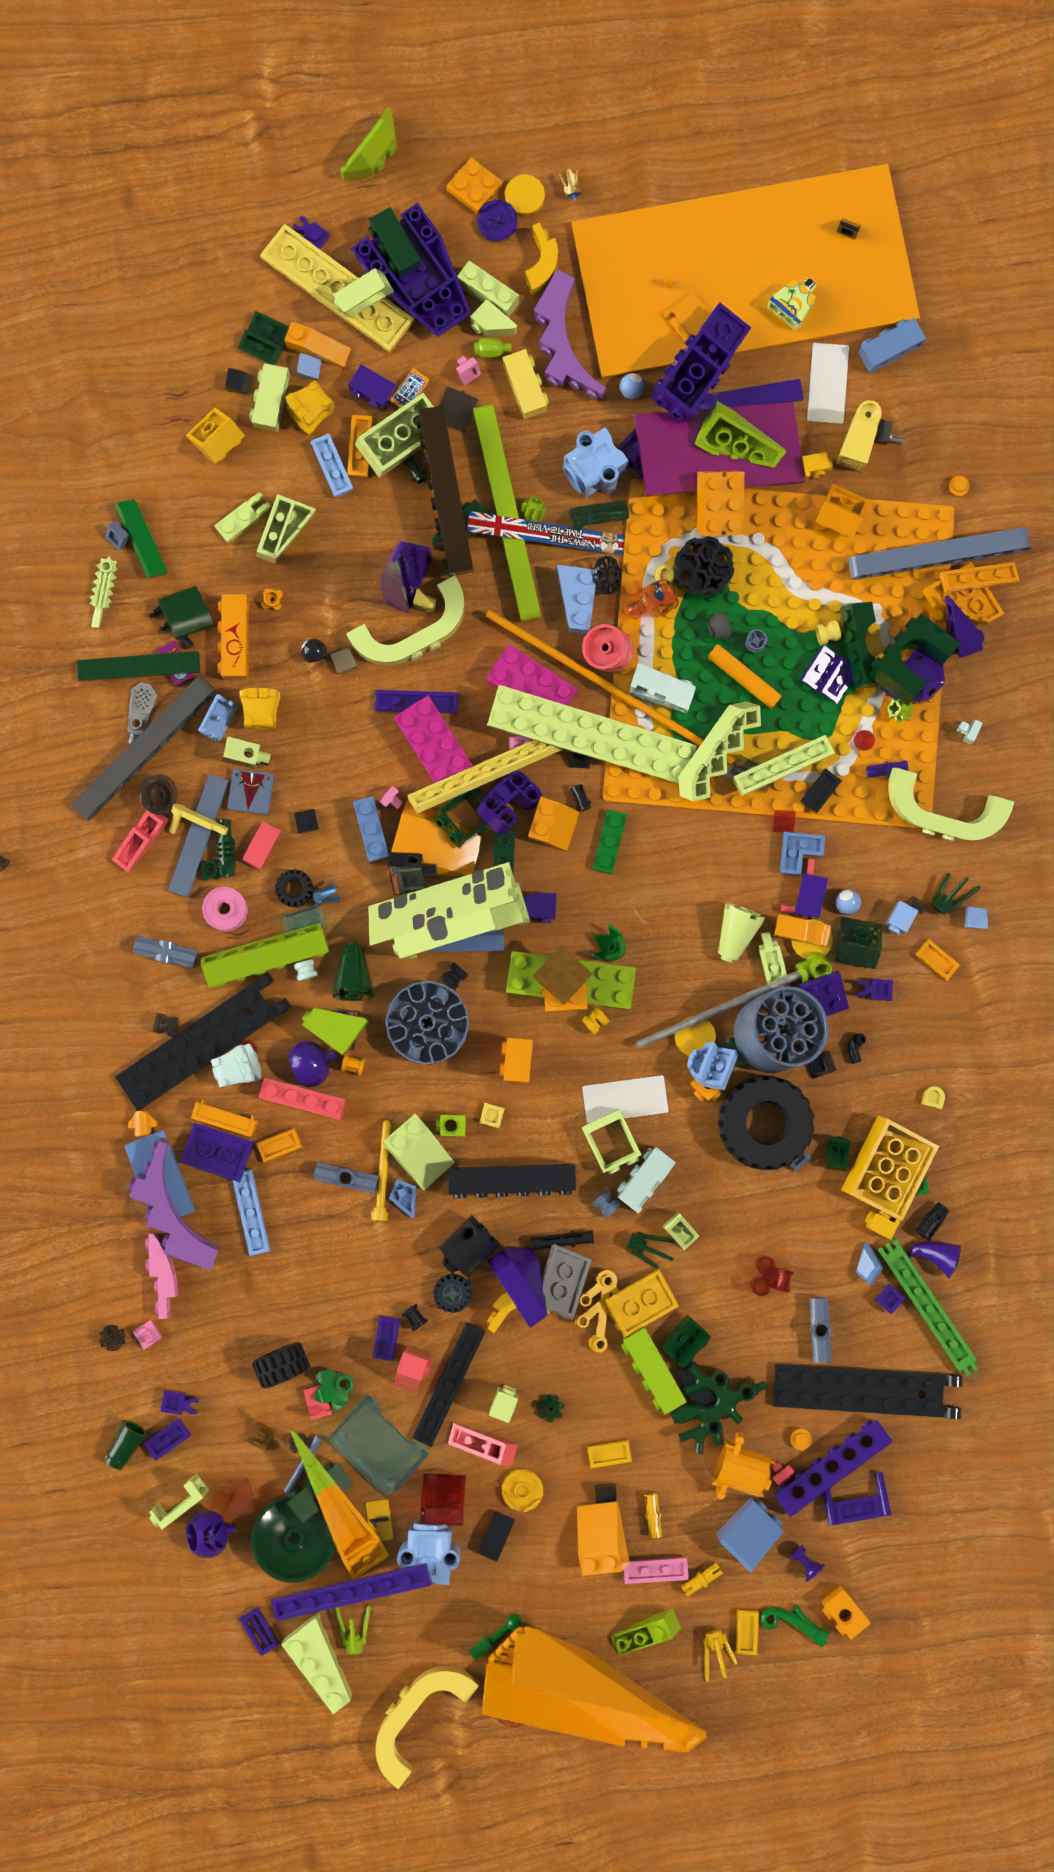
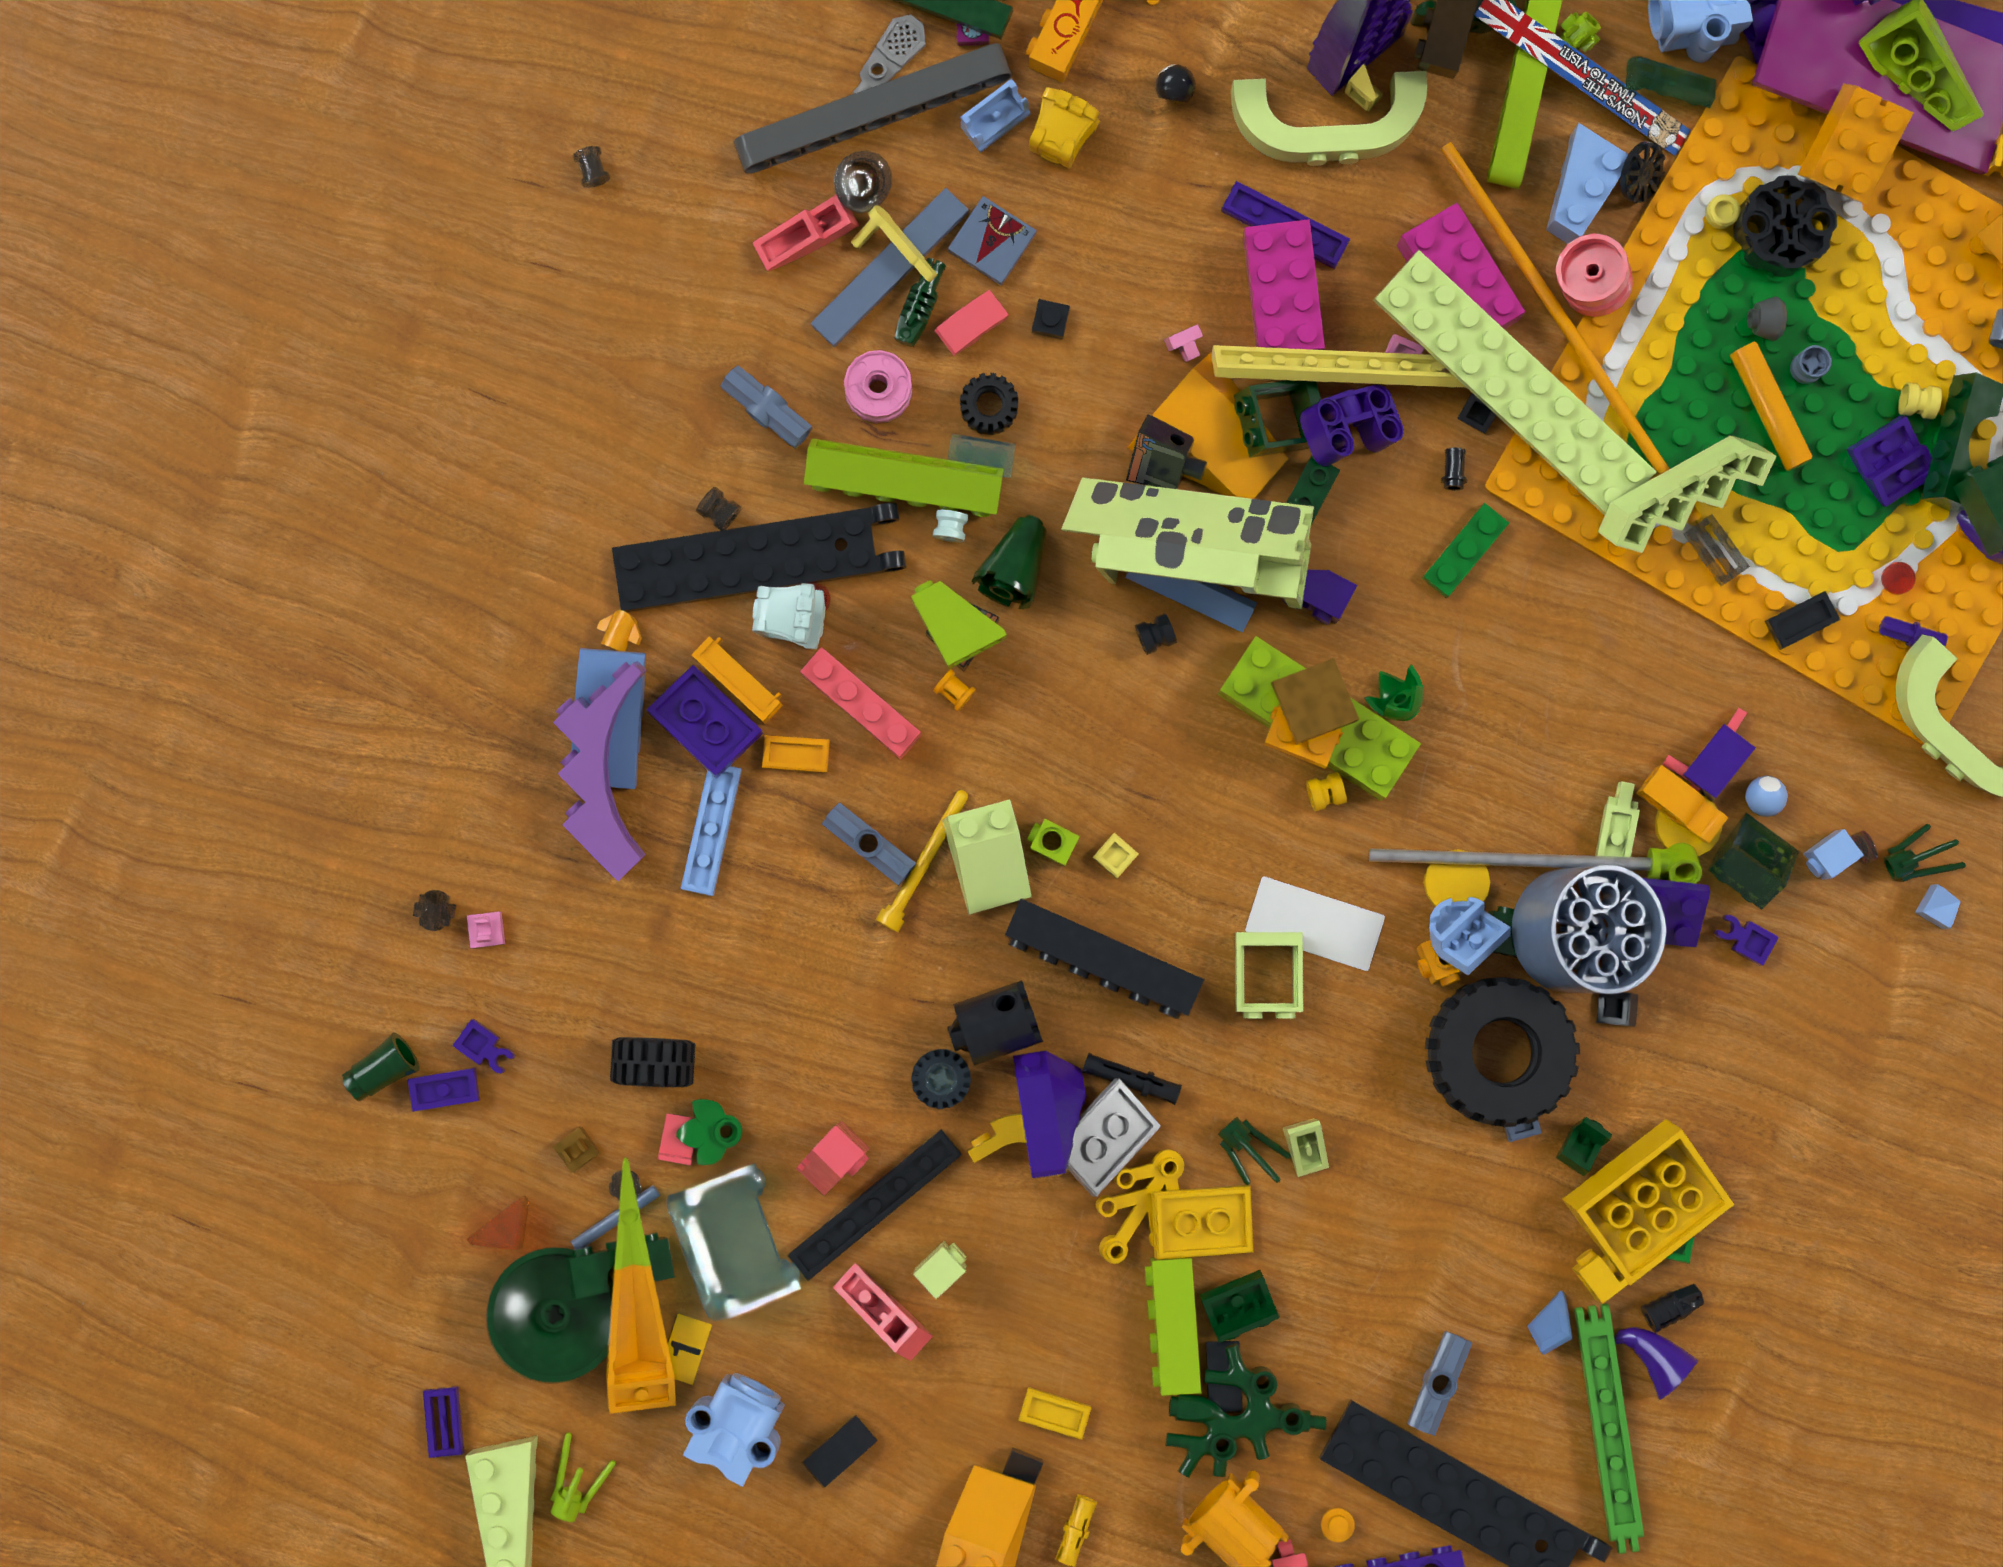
camera: 25 degrees right, 0 degrees up
bright pink slope [145,1233,178,1319] -> none
yellowish green window [149,1473,209,1529] -> none
dark purple piece [186,1510,236,1558] -> none
dark green plate [200,859,221,881] -> none
yellowish green torso [222,737,271,768] -> none
dark purple tile [271,1562,433,1621] -> none
dark purple piece [288,1041,337,1087] -> none
flat silver piece [309,881,341,906] -> none
dark tan tile [331,647,357,675] -> none
medium blue brick [353,796,389,864] -> none
dark purple tile [373,1315,400,1361] -> none
sand blue brick [385,981,470,1065] -> none
medium blue piece [389,1179,416,1218] -> none
black bush [401,1304,428,1332] -> none
clear red brick [421,1473,466,1526] -> none
light orange brick [500,1038,533,1083] -> none
yellow tile [502,1469,543,1512] -> none
light orange slope [528,797,580,851] -> none
dark green plant [536,1395,564,1423] -> none
sand blue wheel [592,1189,621,1218] -> none
light aqua wedge [616,1147,676,1214] -> none
clear orange piece [626,579,679,620] -> none
light aqua wedge [628,663,696,714] -> none
yellowish green cone [718,903,765,963] -> none
yellowish green plate [732,735,835,797] -> none
clear red piece [750,1255,794,1296] -> none
clear red tile [773,810,795,832] -> none
medium blue plate [780,832,825,875] -> none
black arm [847,1033,866,1064] -> none
dark purple plate [874,1284,905,1314] -> none
lime gear [887,698,914,723] -> none
light orange tile [914,938,960,981] -> none
light yellow tile [921,1086,945,1109] -> none

